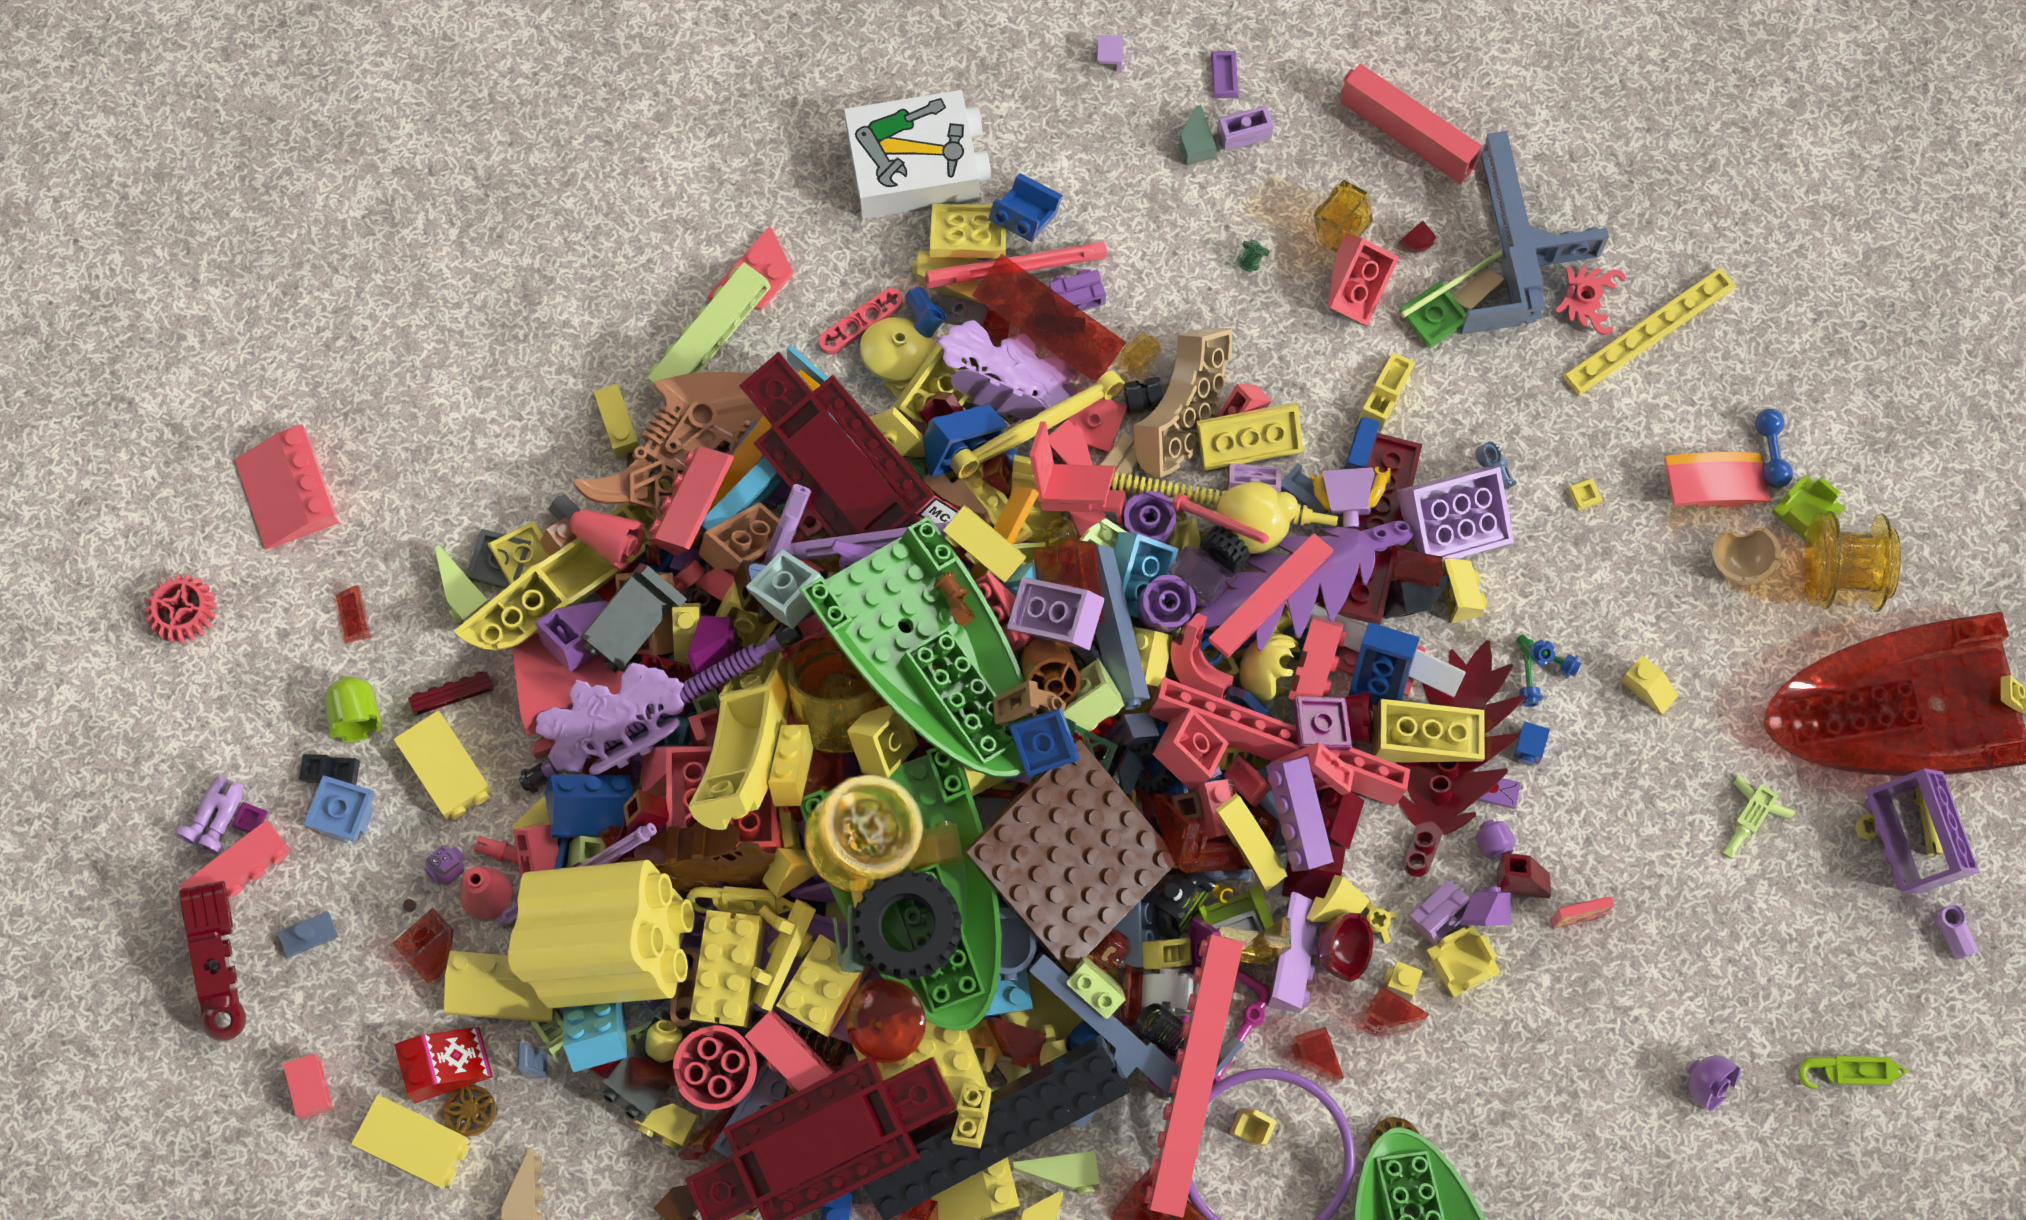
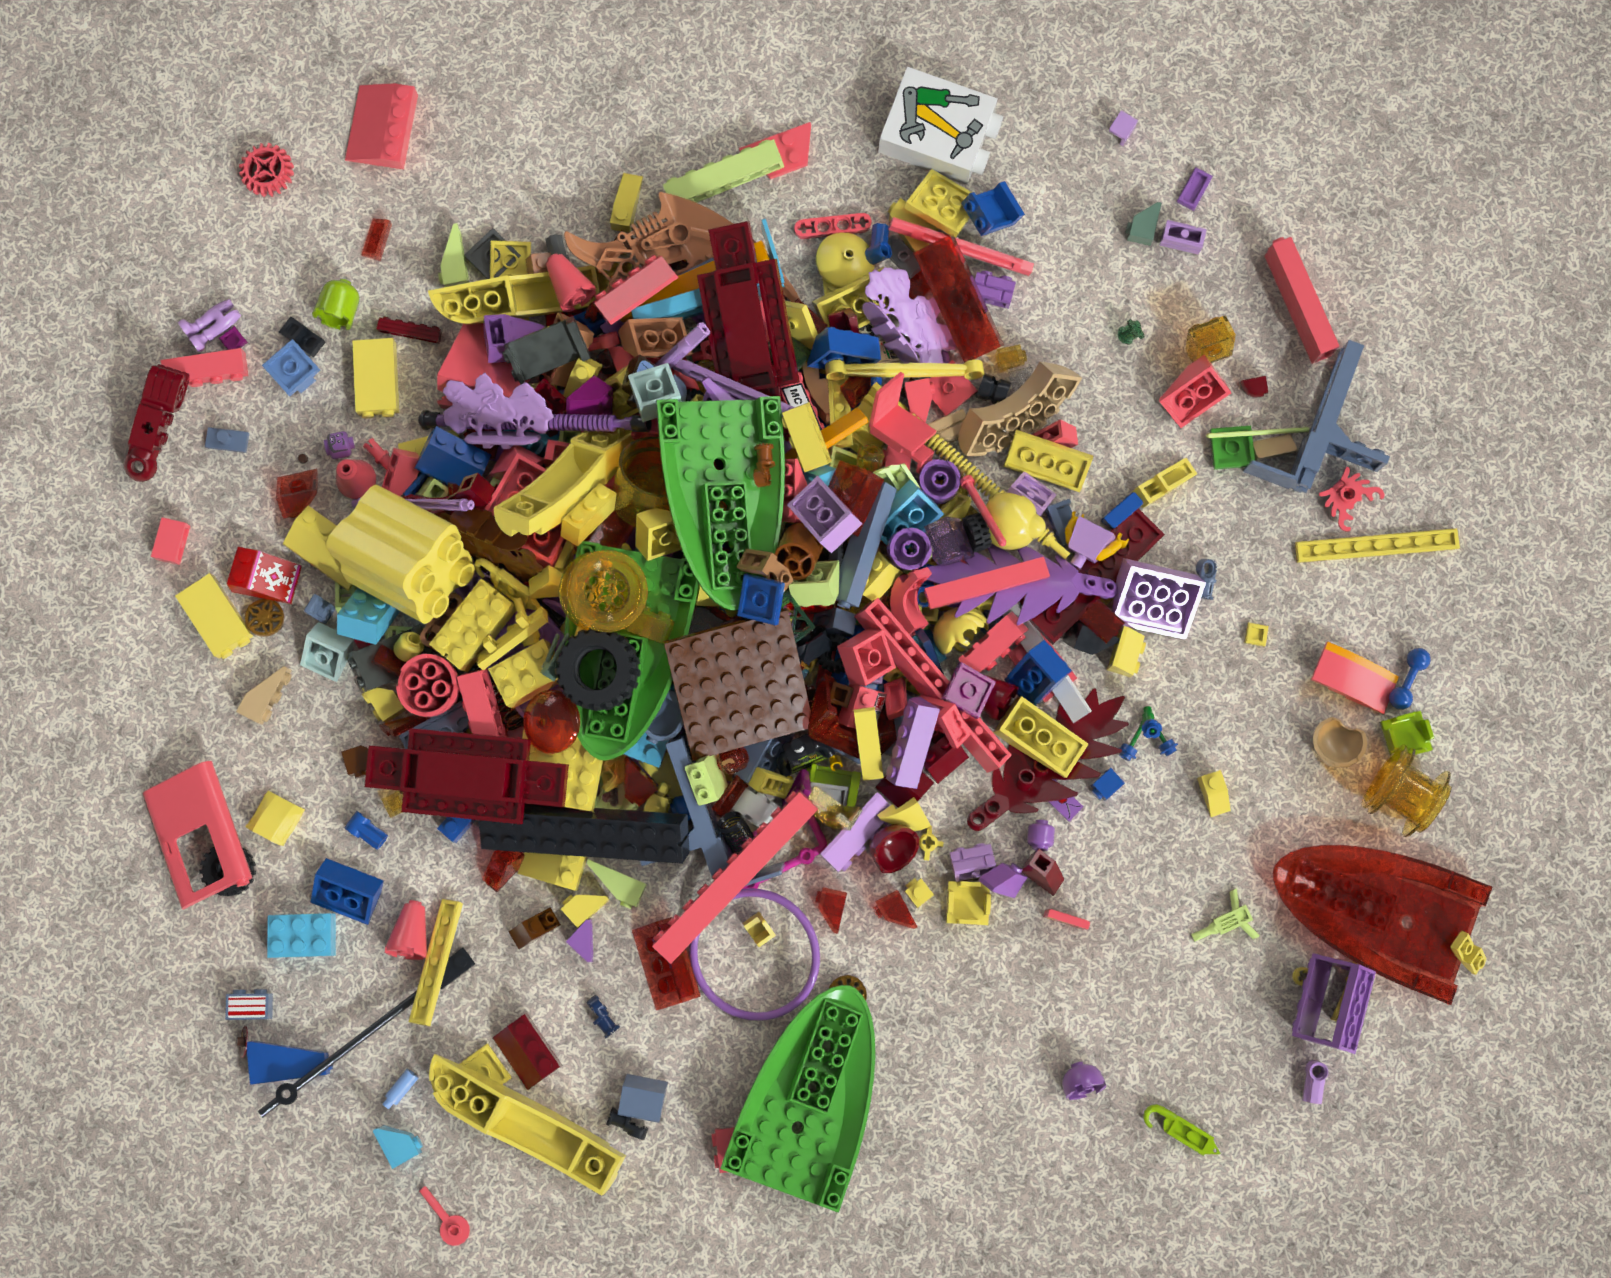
camera: 30 degrees right, 10 degrees up
light yellow slope [951,1083,991,1148] -> none
none -> light aqua slope [300,622,354,682]

